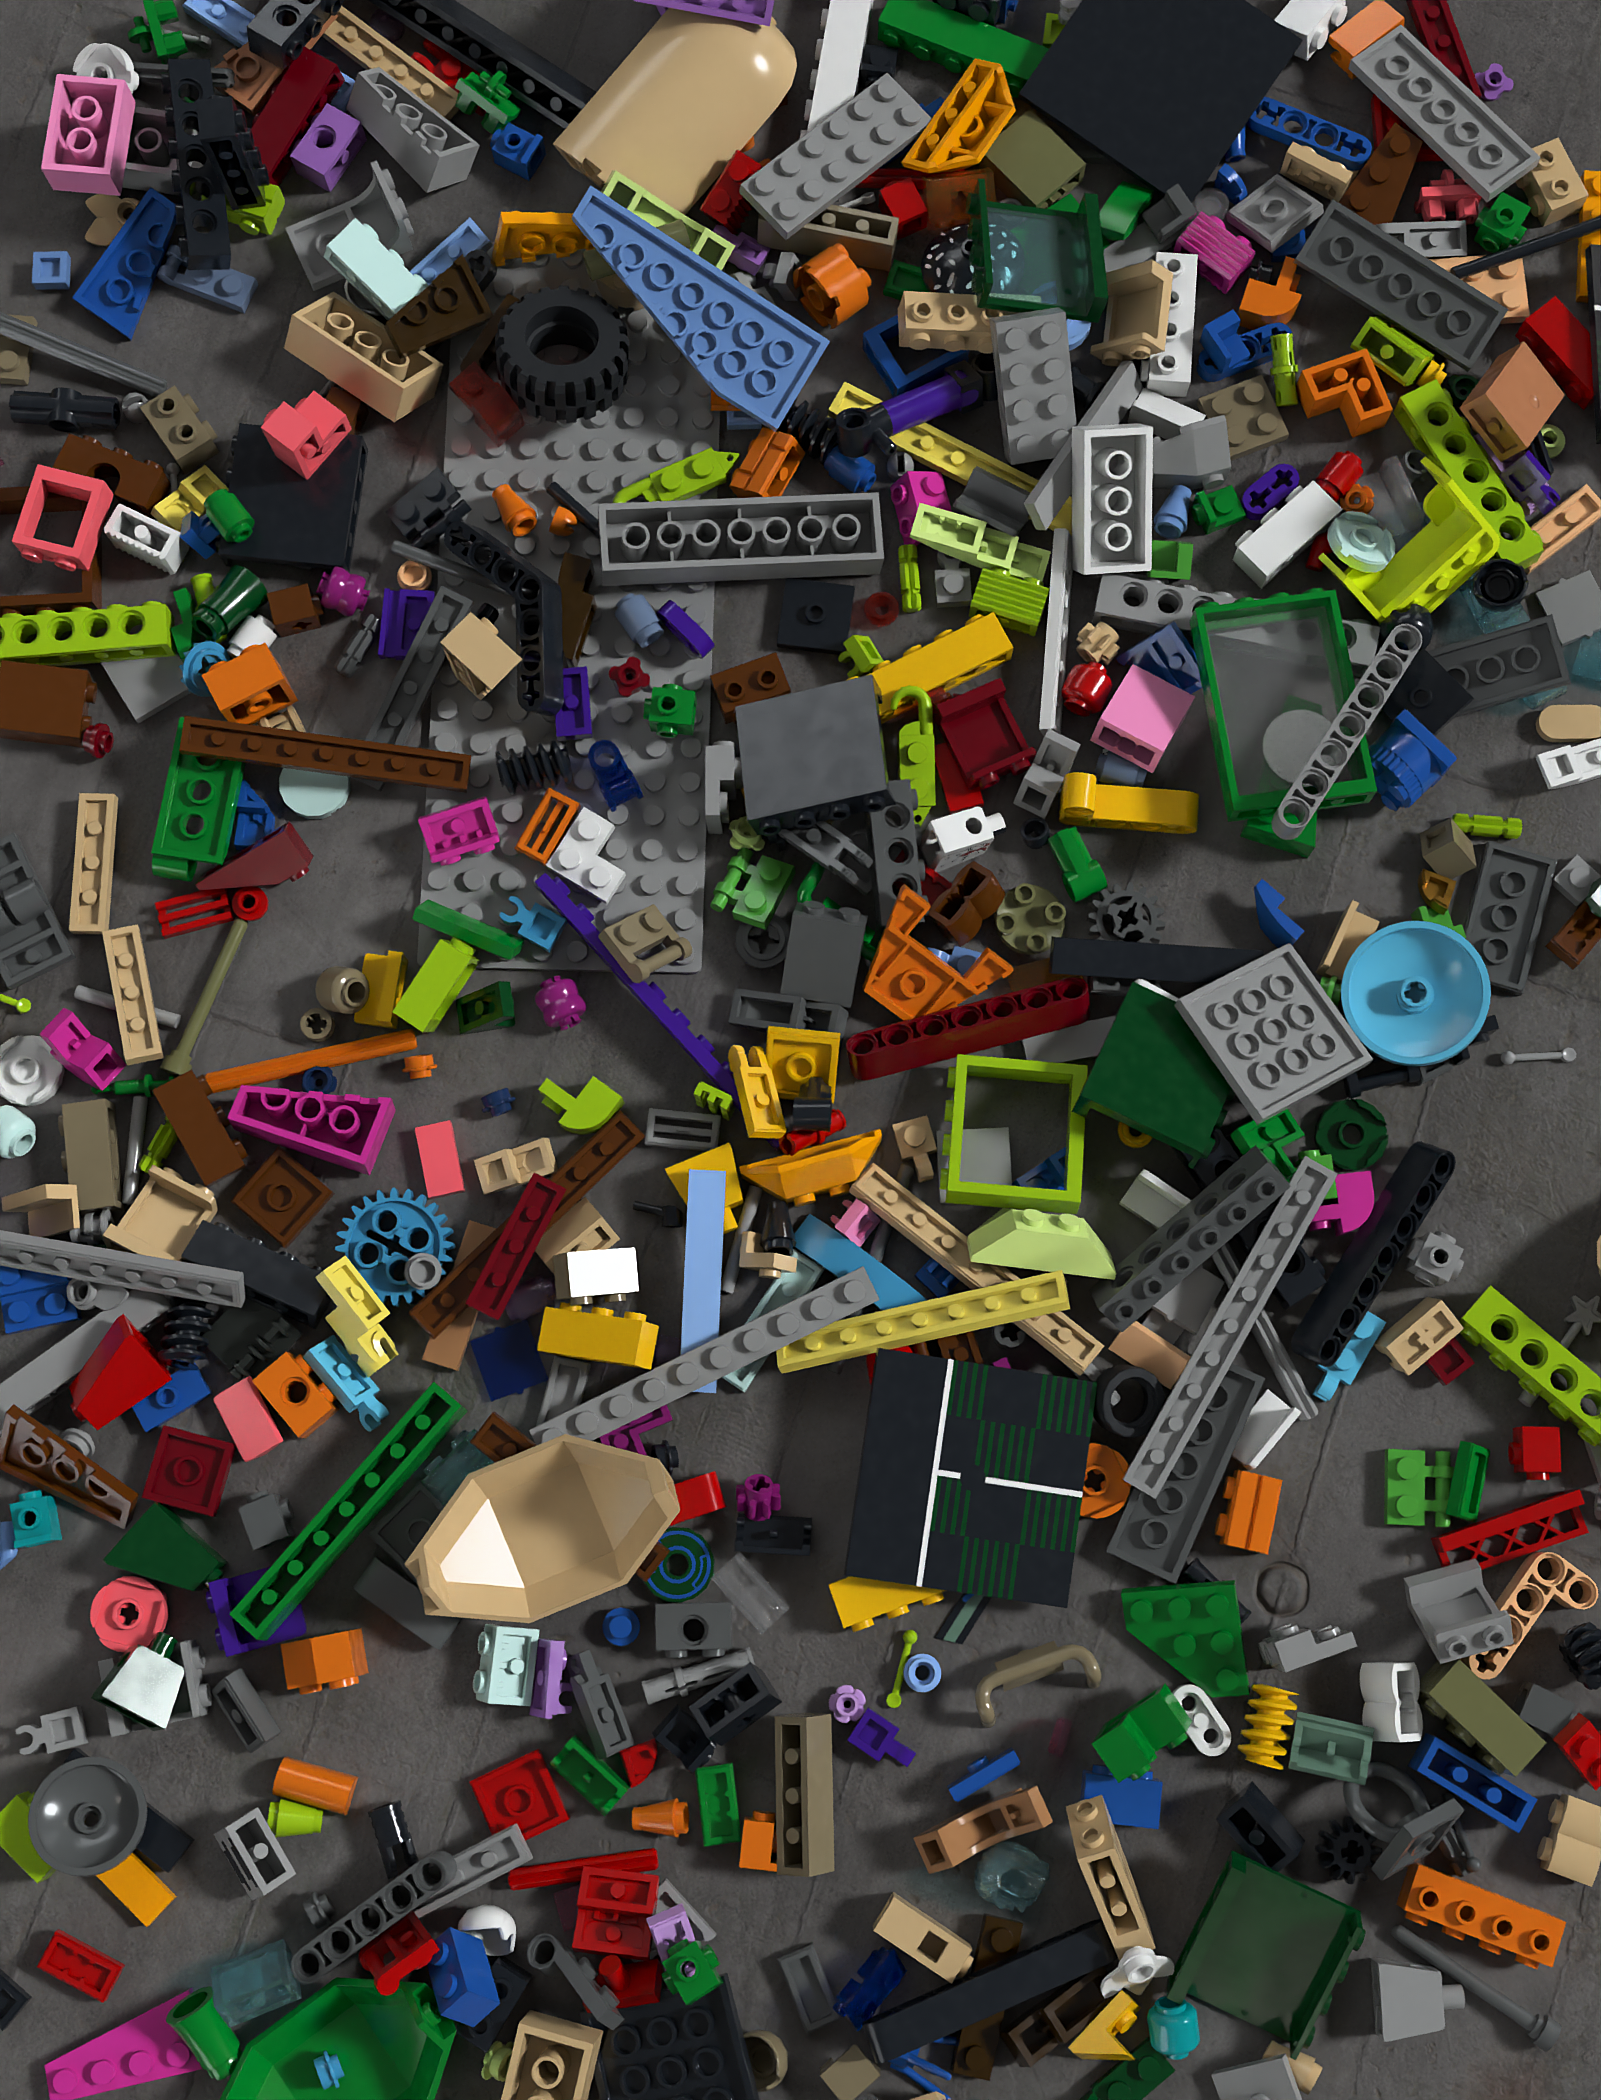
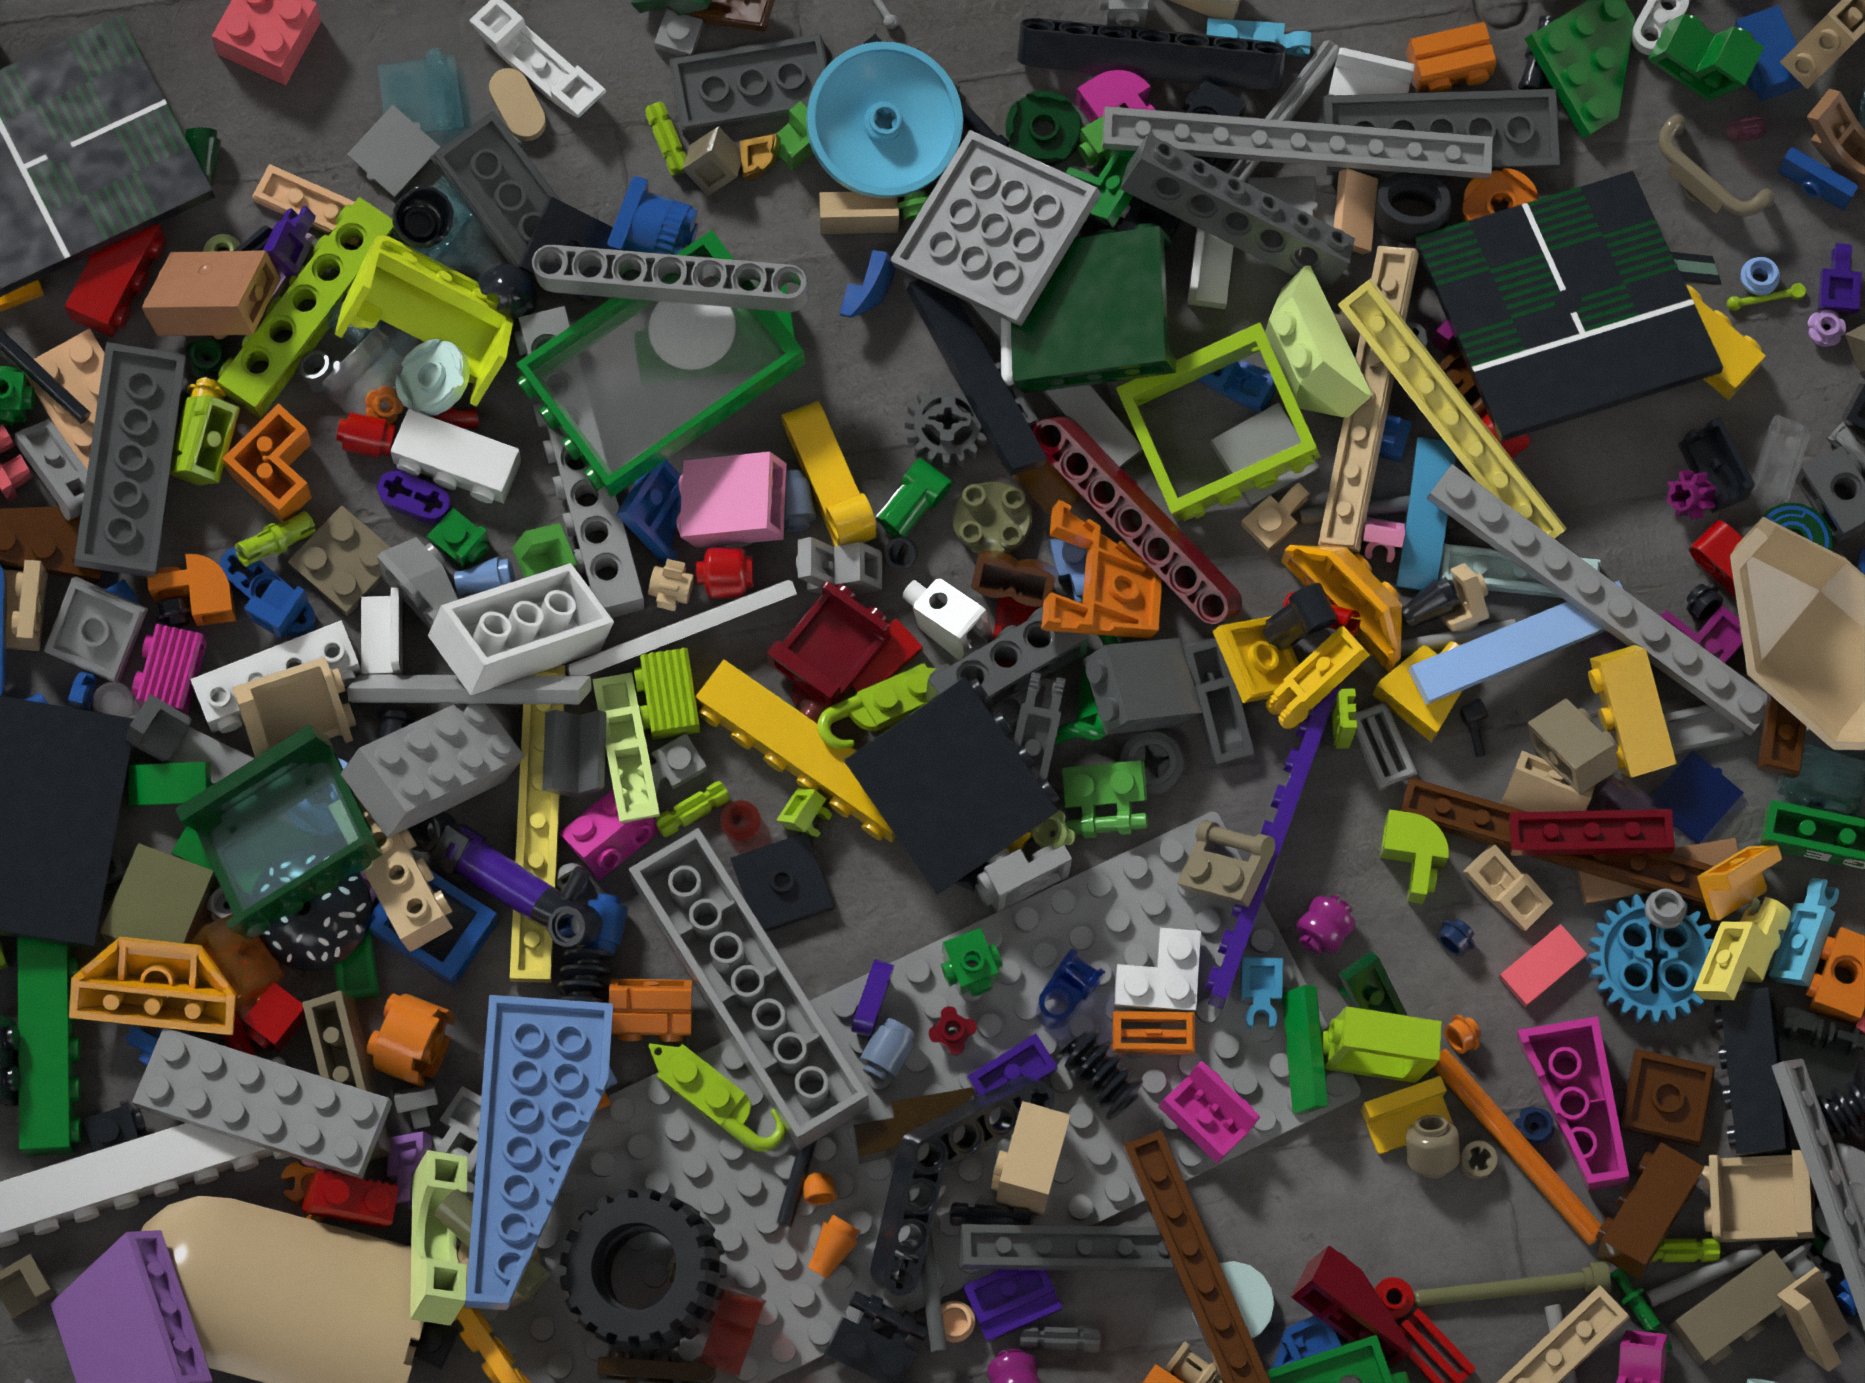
camera: 125 degrees left, 5 degrees down
reddish brown brick [710,652,791,724] -> none
none -> light orange panel [1697,844,1782,920]

